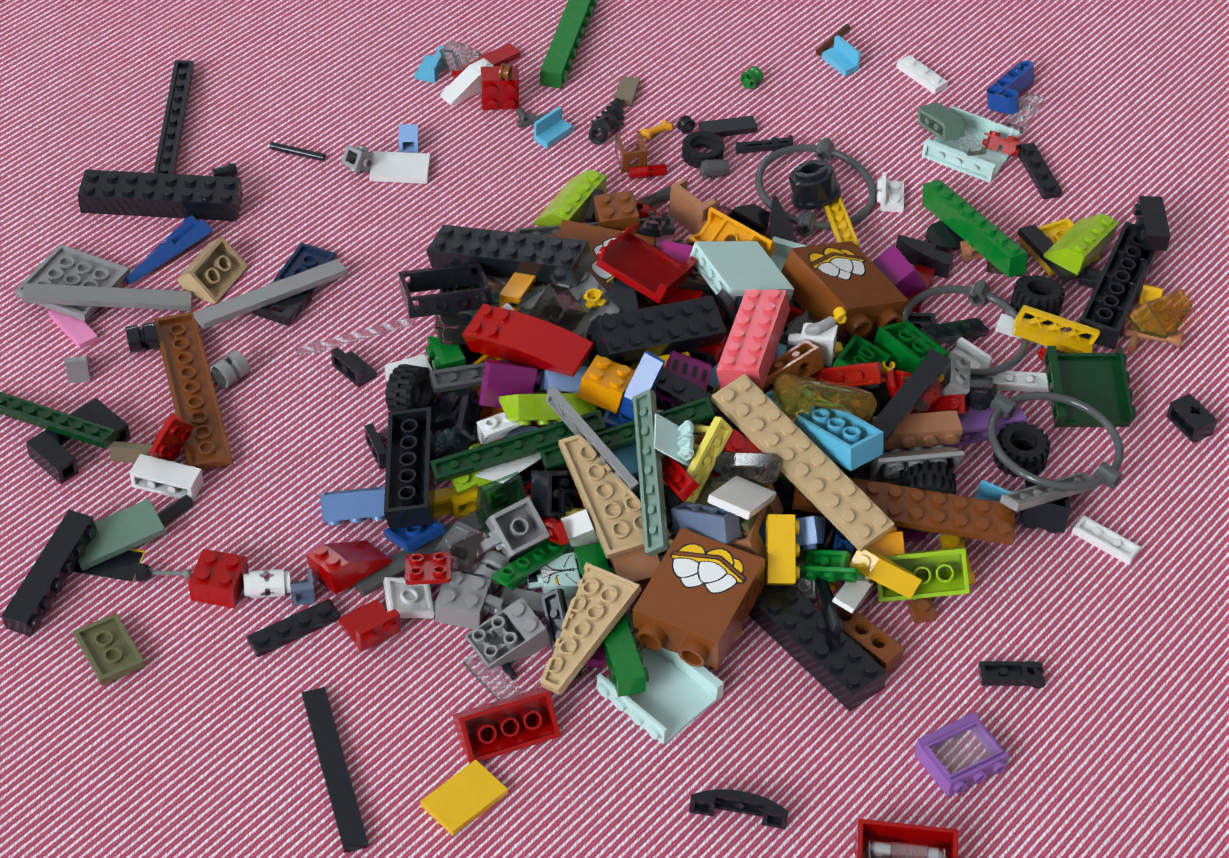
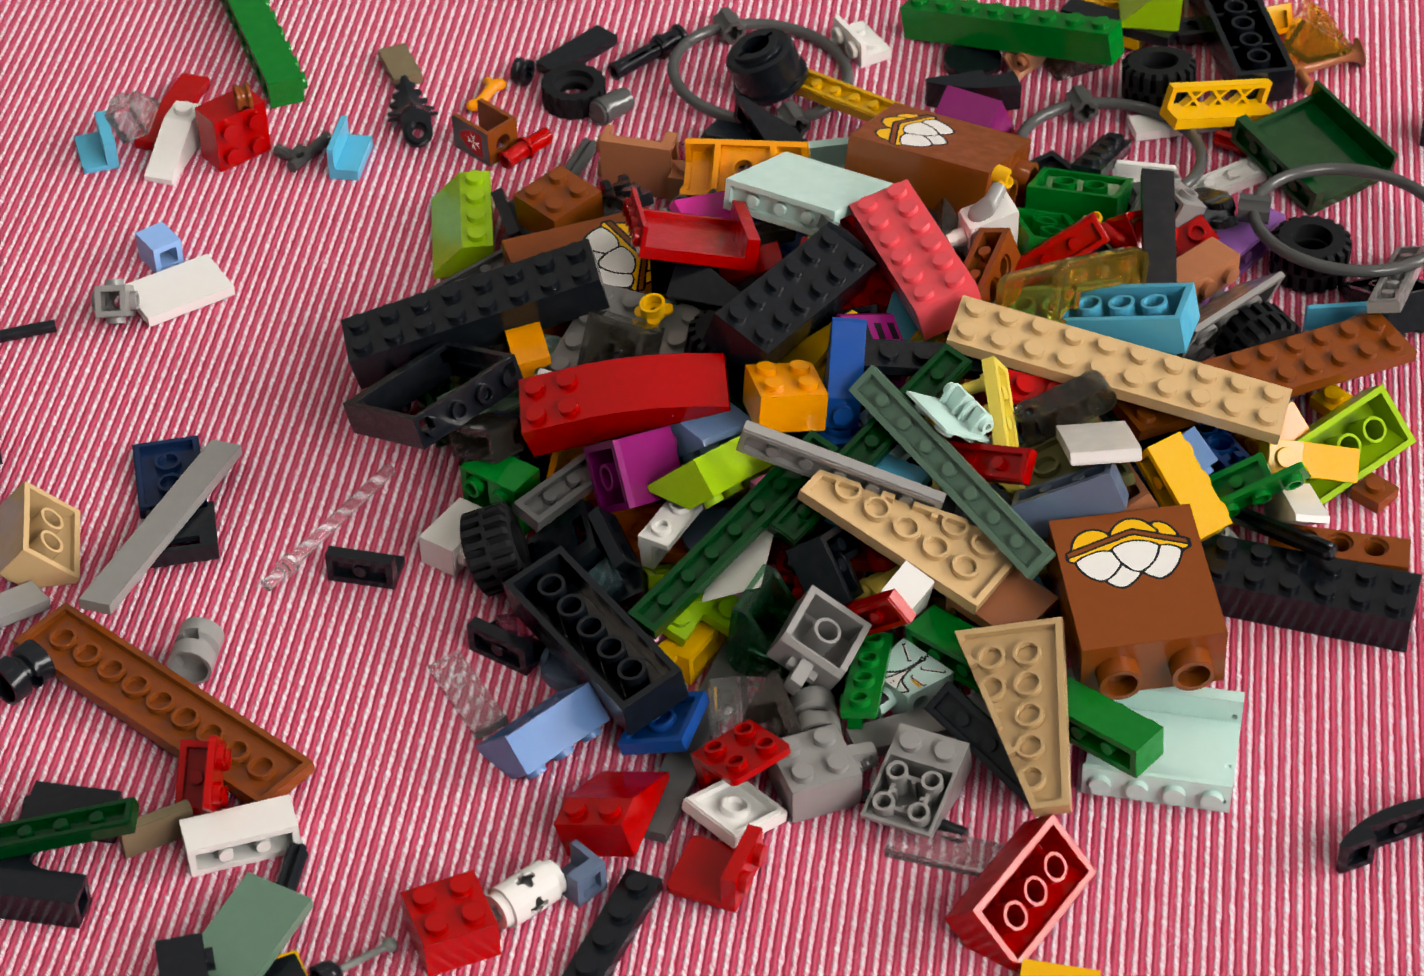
camera: 30 degrees left, 5 degrees down
none -> clear tile [428,649,509,741]

